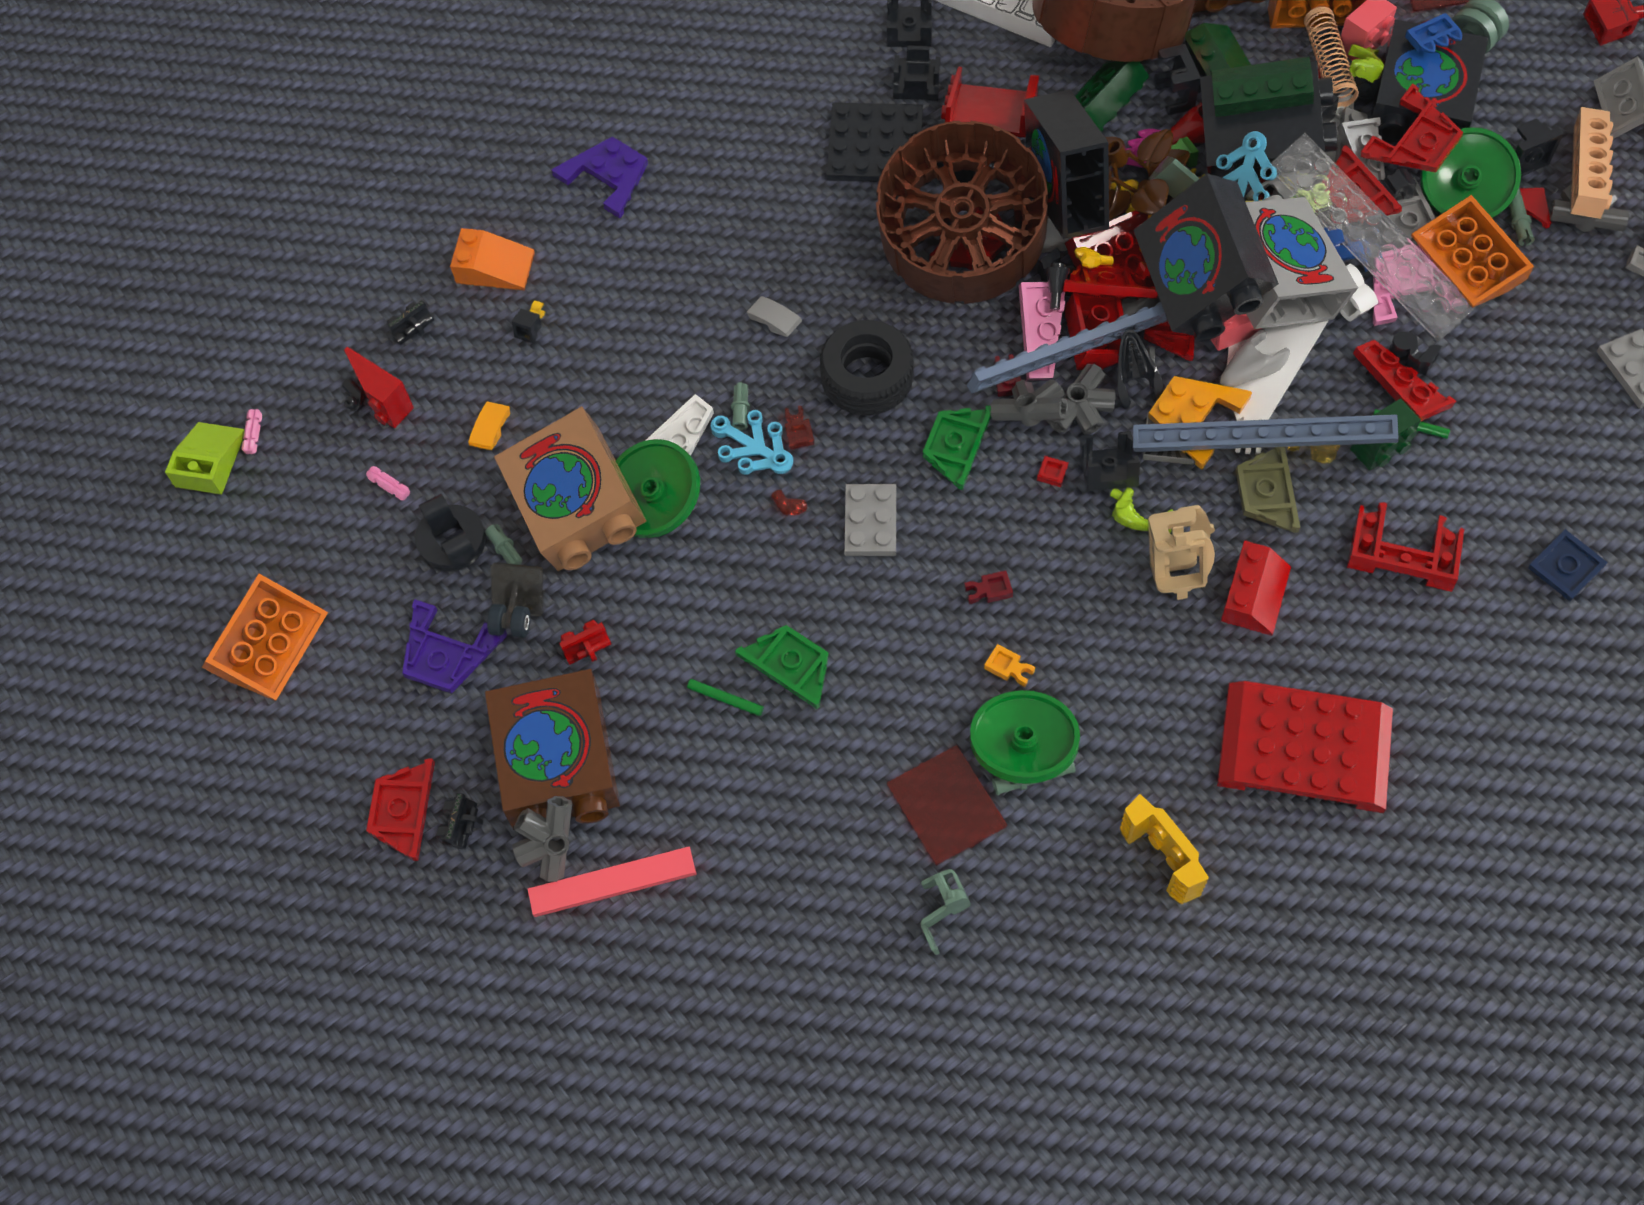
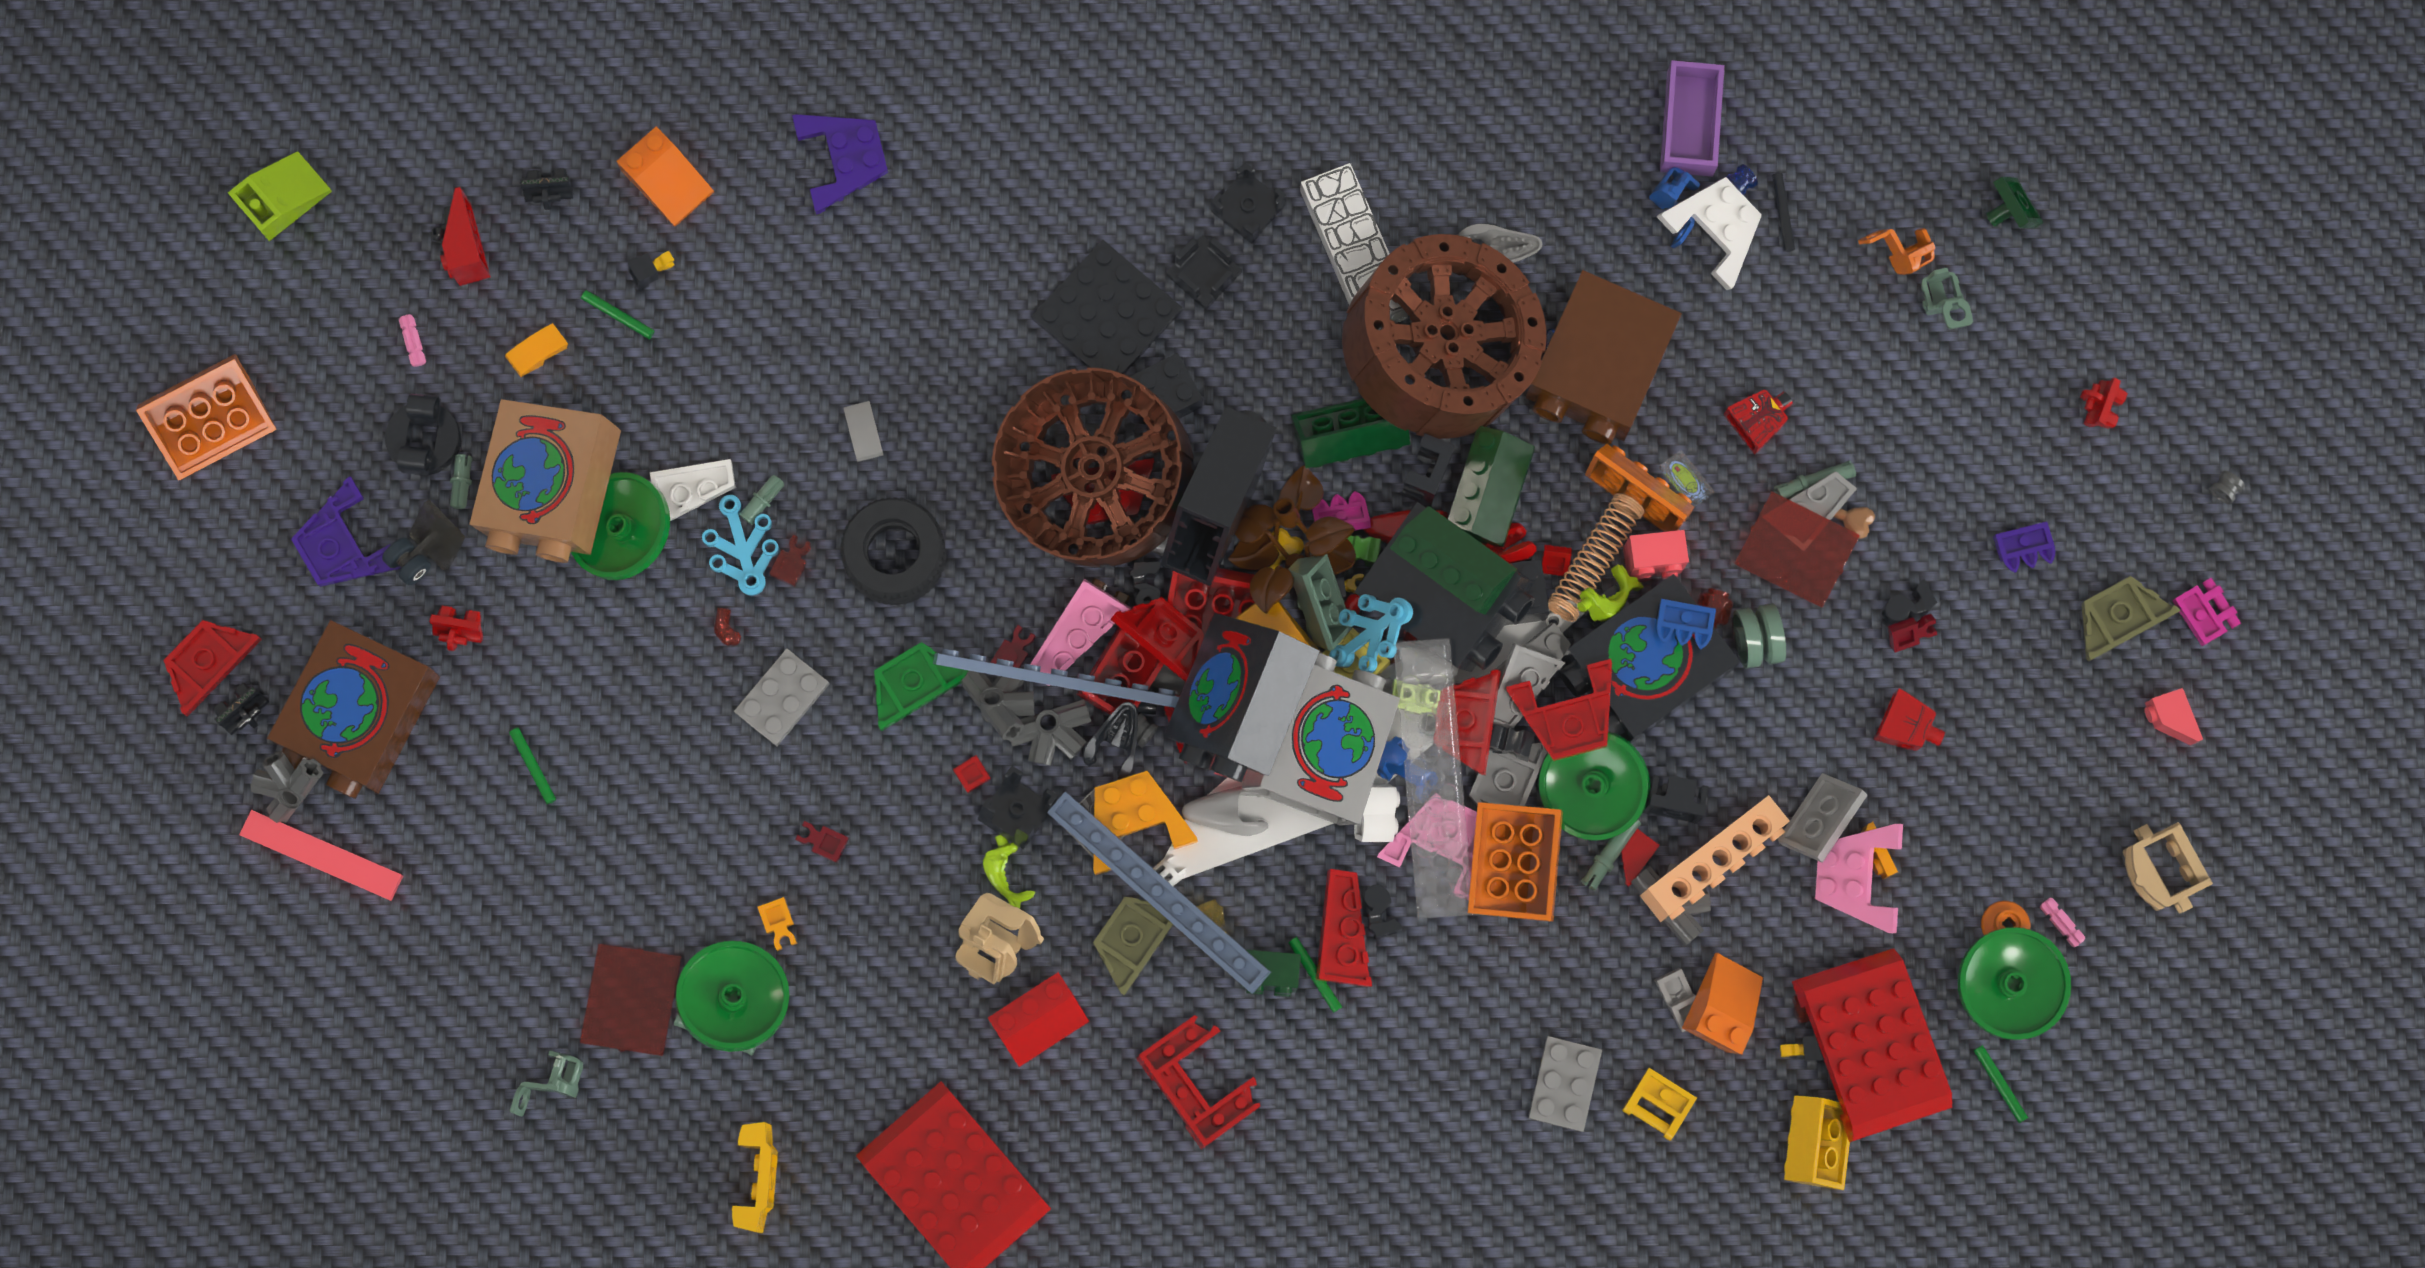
camera: 30 degrees right, 15 degrees up
bright pink axle [242,409,262,455] -> none
green wing [735,625,829,709] -> none
red panel [941,67,1039,138] -> none
black cone [1045,263,1070,310] -> none
yellow rock [1074,247,1114,269] -> none
dark blue plate [1528,529,1608,602] -> none
none -> green bar [581,290,655,339]

